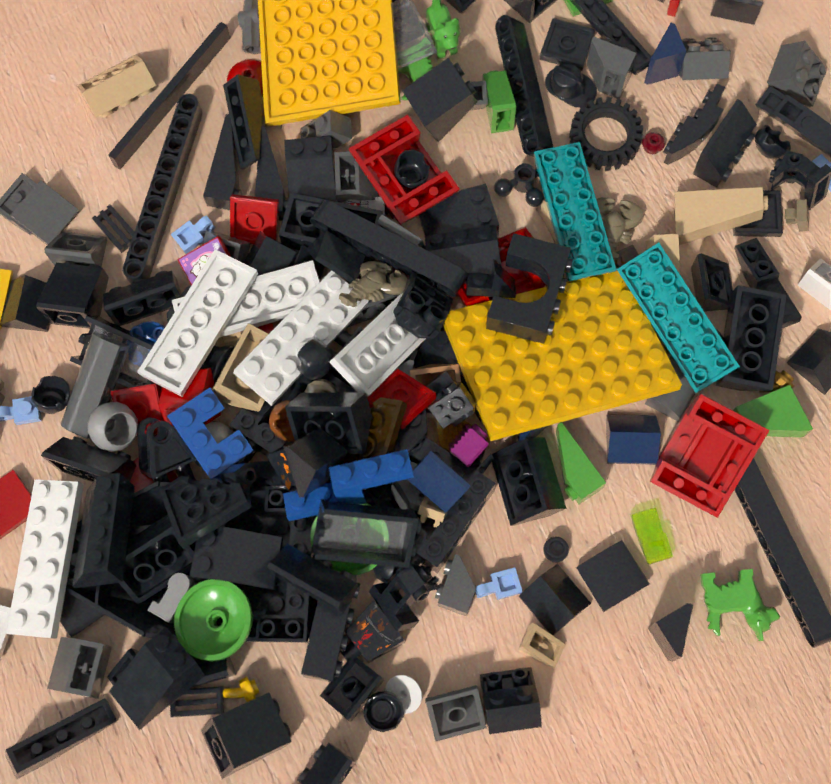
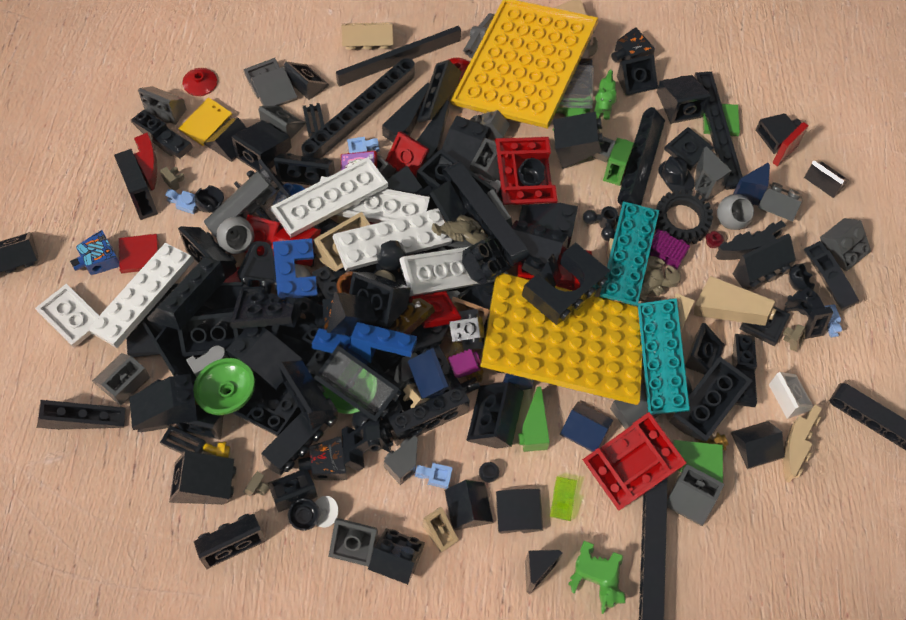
camera: 20 degrees right, 10 degrees down
none -> dark tan tile [243,471,269,496]
none -> black slope [284,61,329,100]
none -> magenta brick [649,229,690,270]
none -> dark grey slope [667,464,724,526]
none -> light grey helmet [717,194,754,230]

